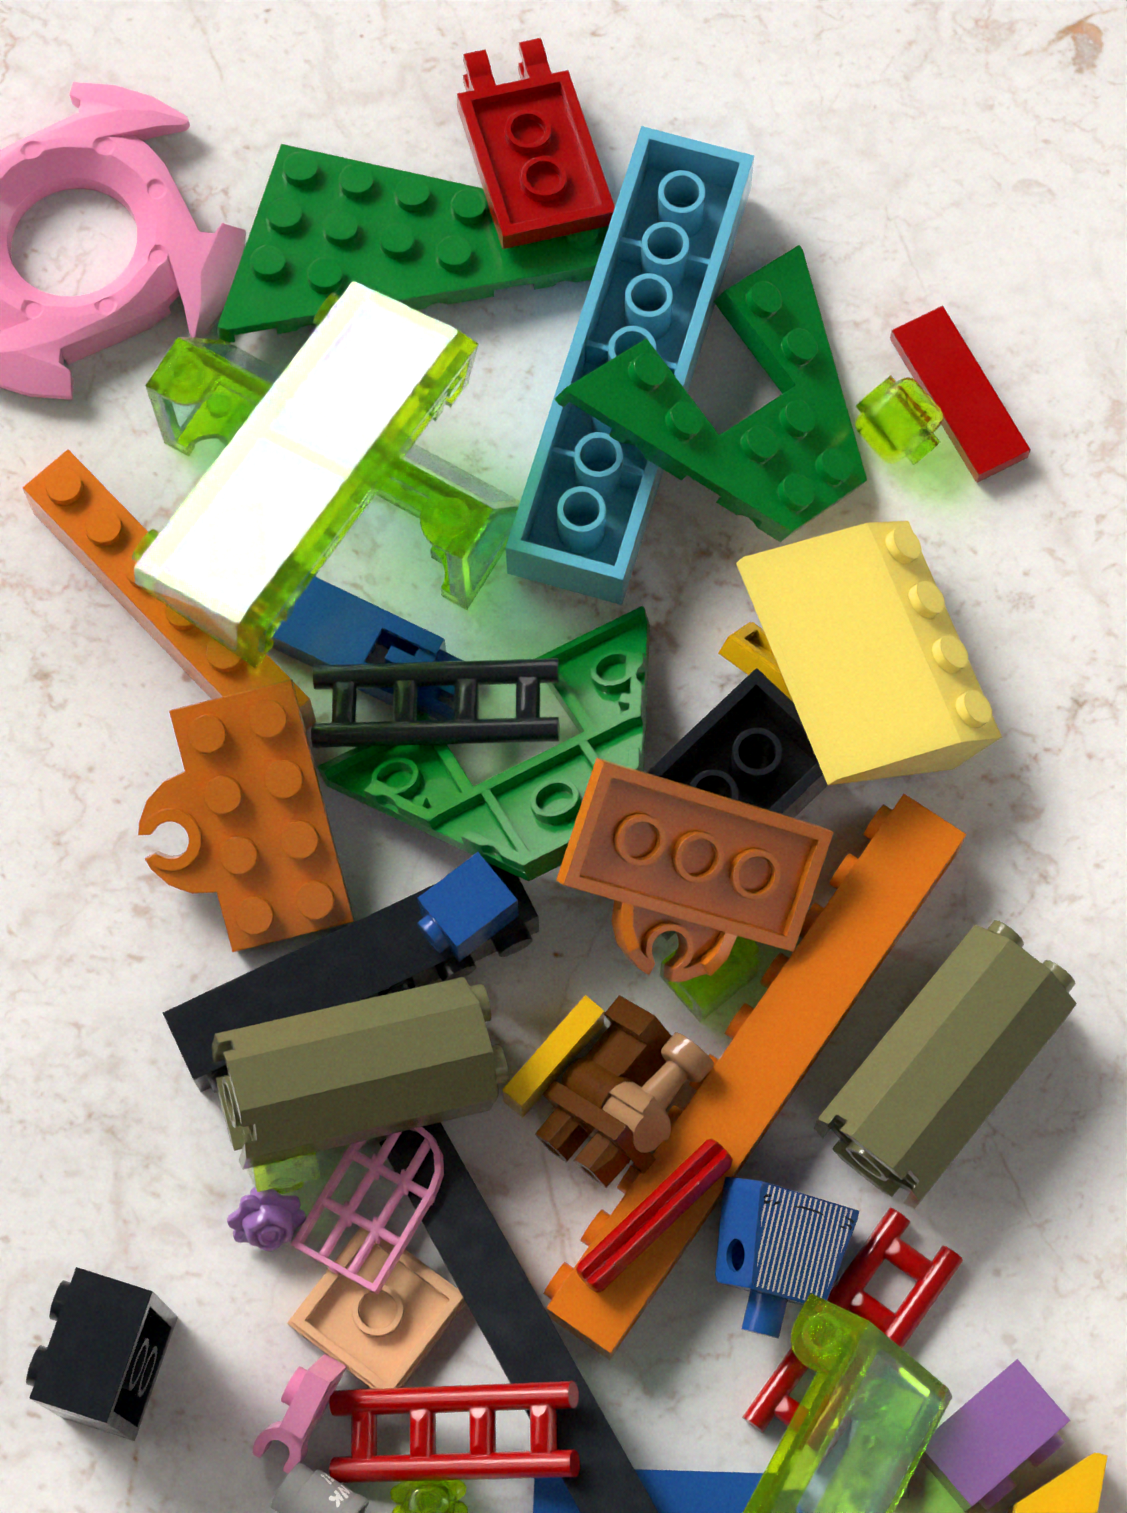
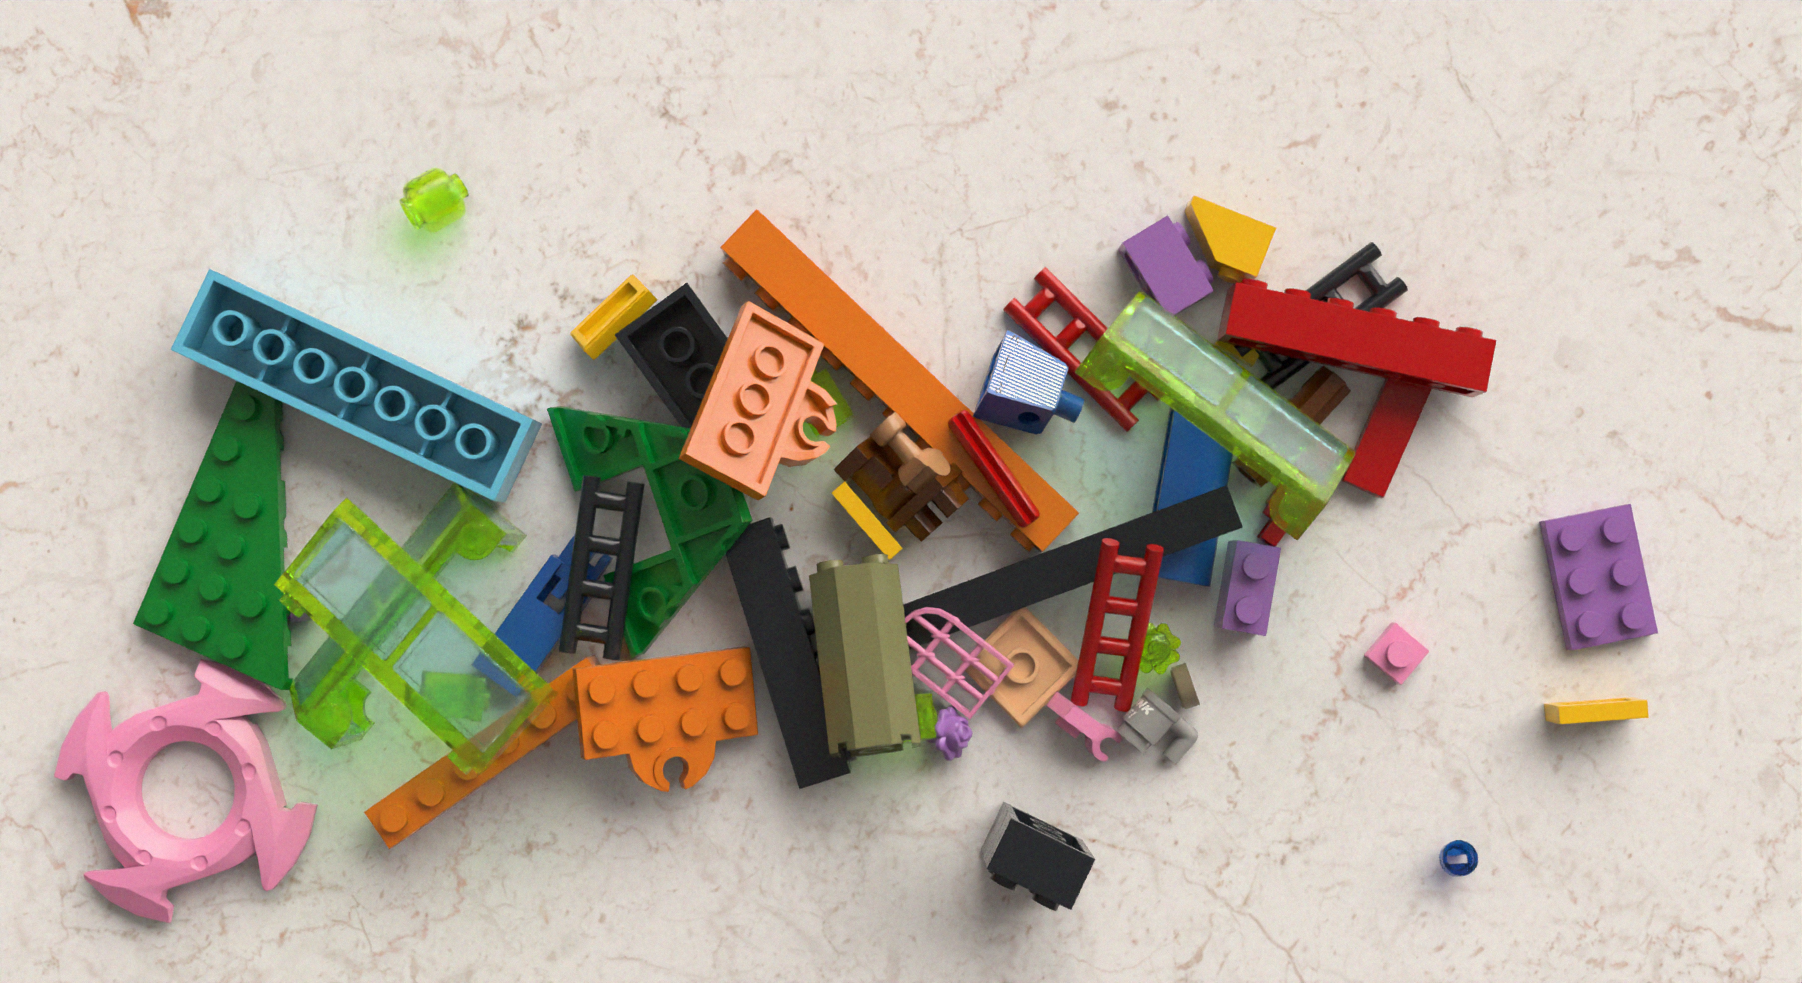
camera: 85 degrees left, 15 degrees up
blue brick [417,852,519,962] -> none
red tile [457,38,615,249] -> none
green wing [555,245,867,542] -> none
light yellow slope [736,521,1002,785] -> none
olive brick [813,920,1077,1209] -> none
red tile [890,305,1031,483] -> none

